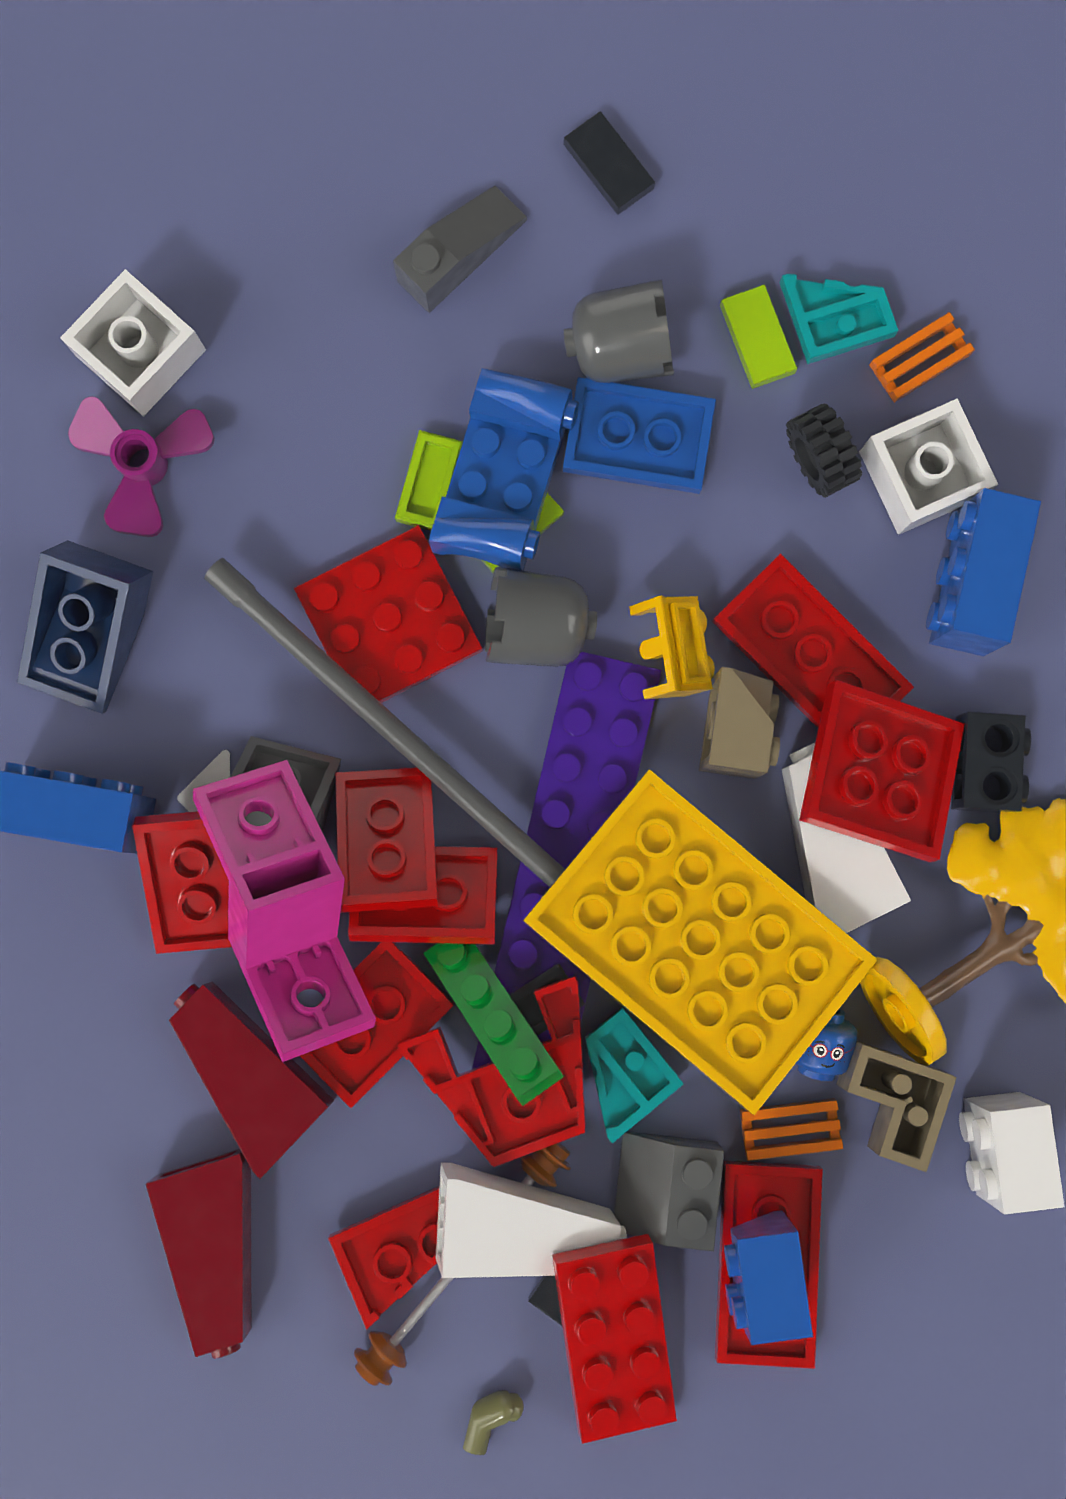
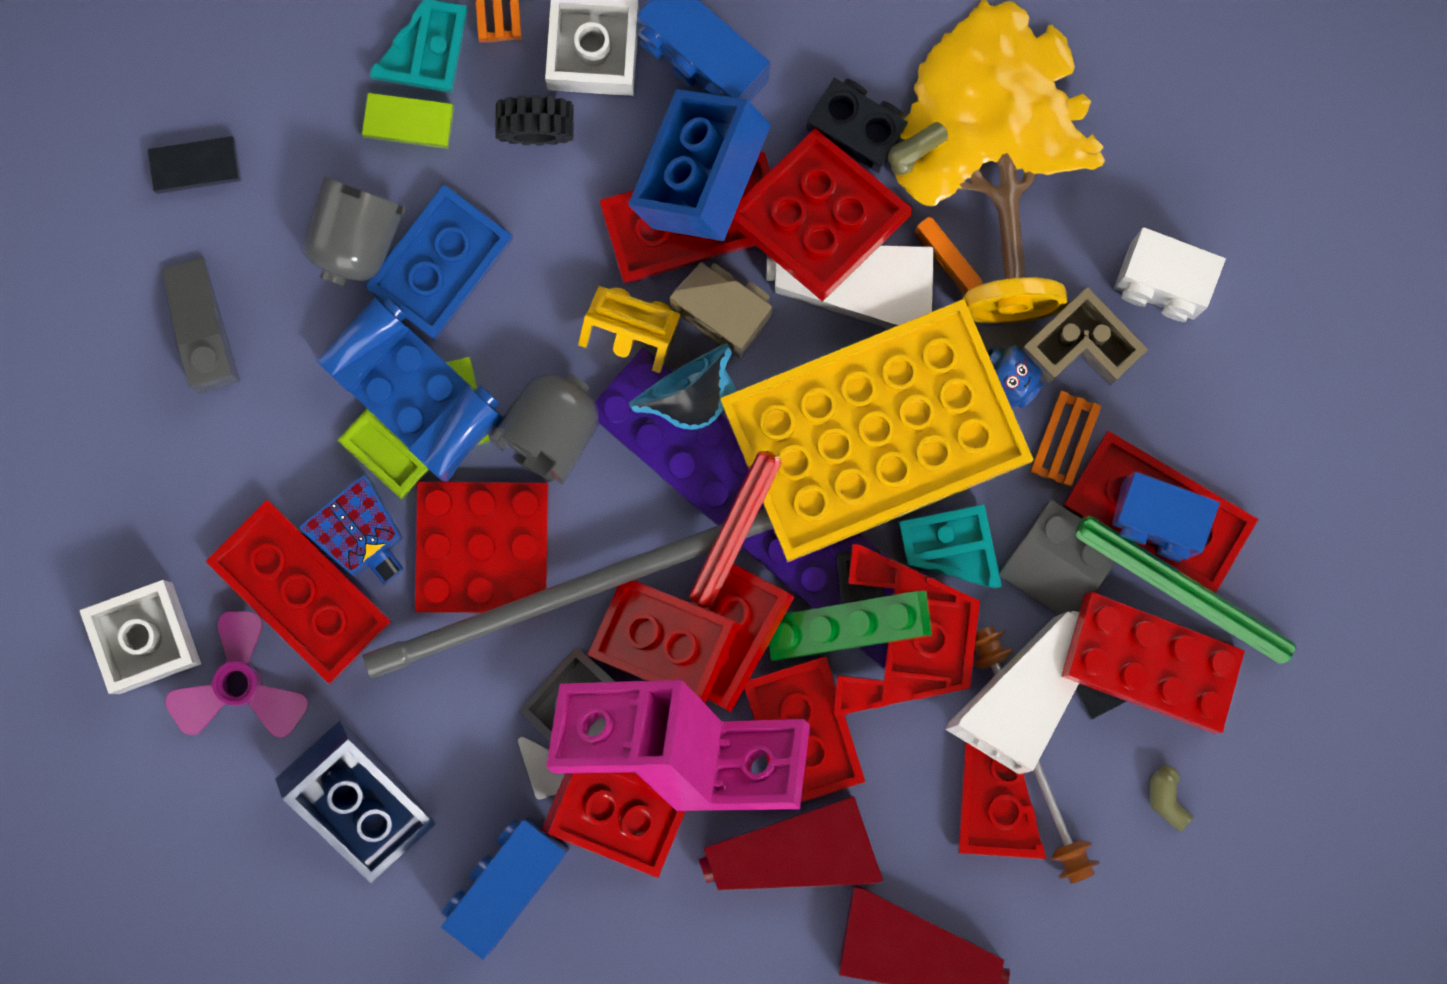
camera: 65 degrees left, 0 degrees up
none -> red plate [205,499,392,684]
none -> torso [299,475,404,585]
none -> blue brick [628,89,771,241]
none -> hat [629,343,737,430]
none -> axle [689,450,781,607]
none -> olive arm [887,122,948,175]
none -> orange tile [914,217,983,295]
none -> axle [1075,516,1296,664]

